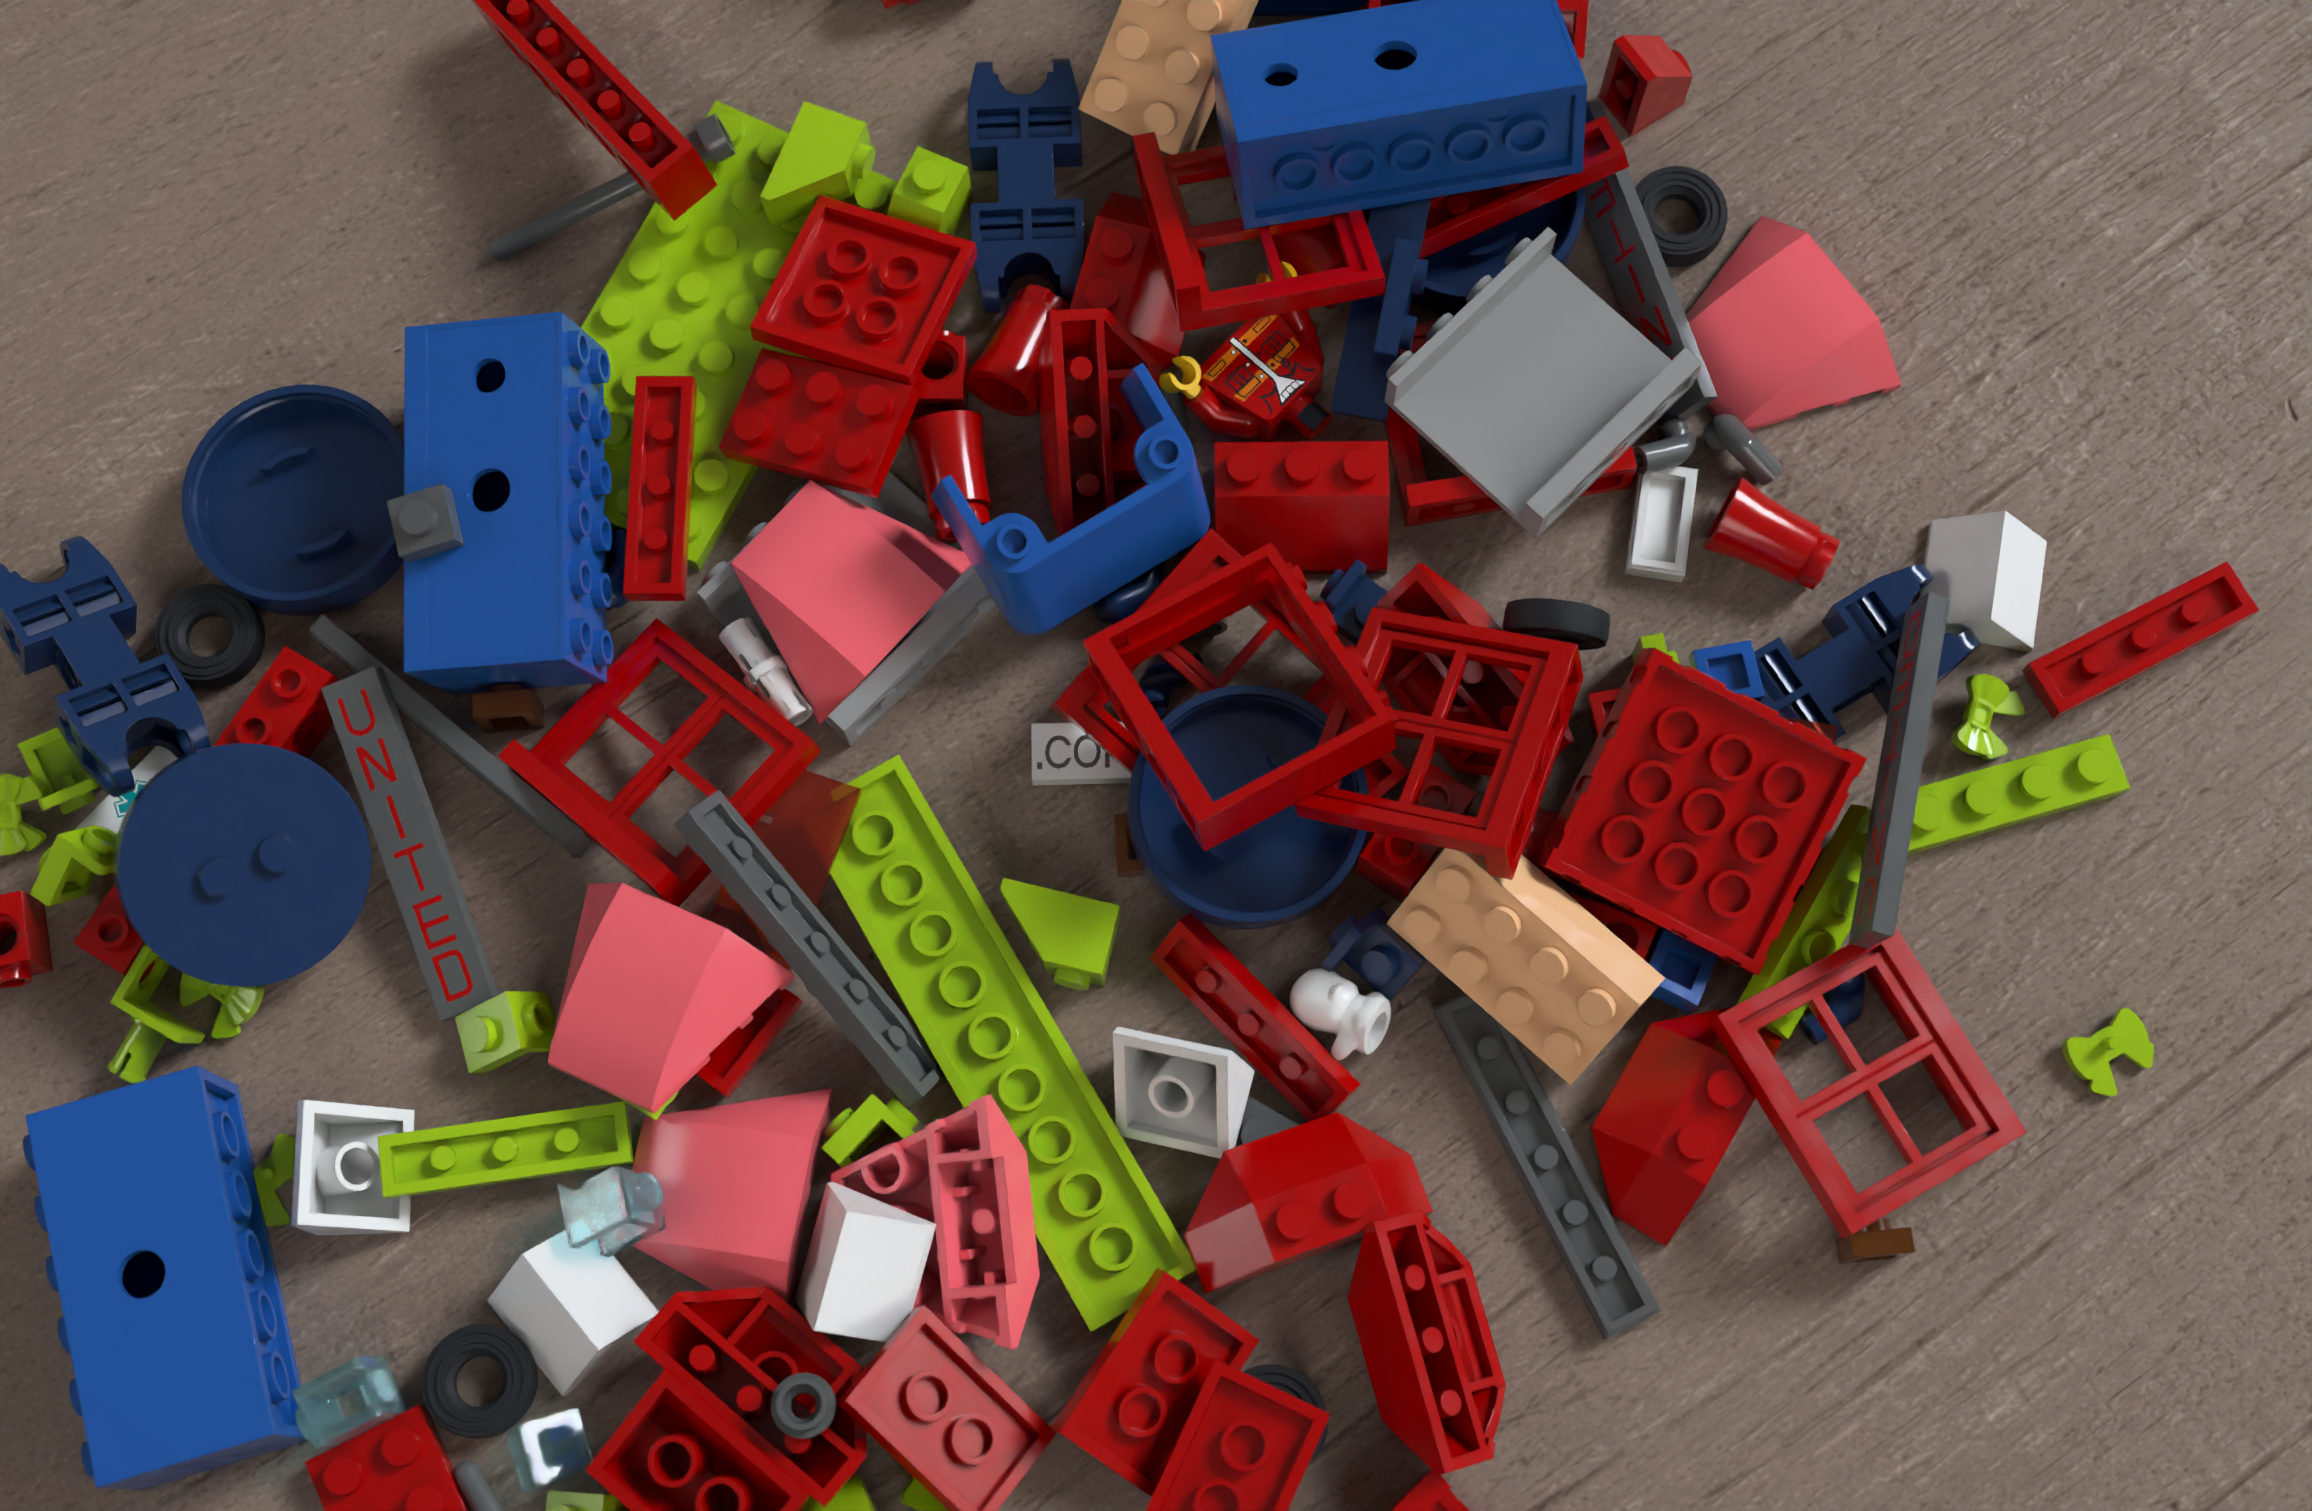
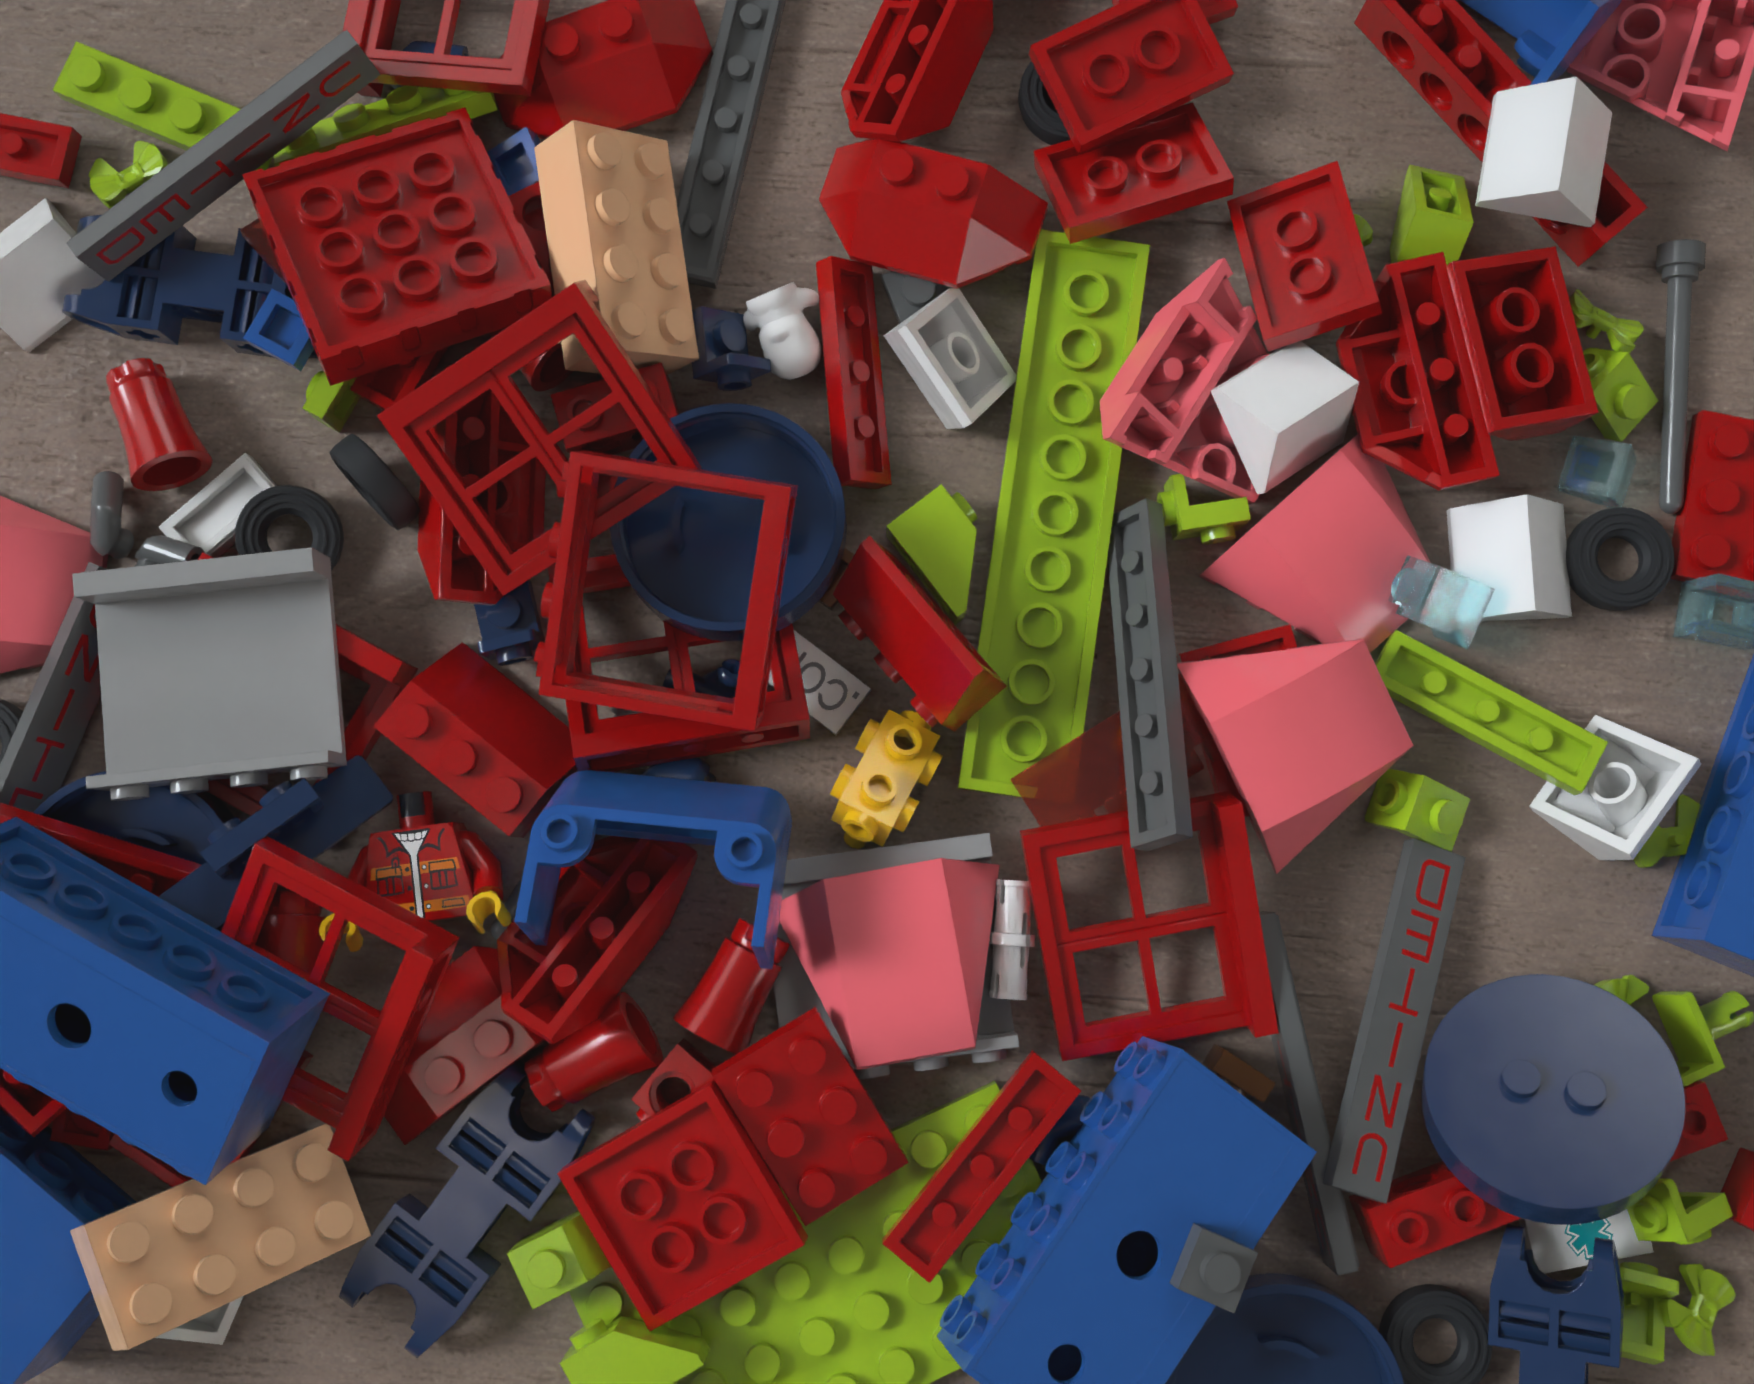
camera: 140 degrees left, 10 degrees up
dark grey plate [771,1373,836,1439] -> none
none -> black tyre [235,485,344,571]
none -> yellow brick [830,709,943,849]
none -> red slope [833,535,1007,732]

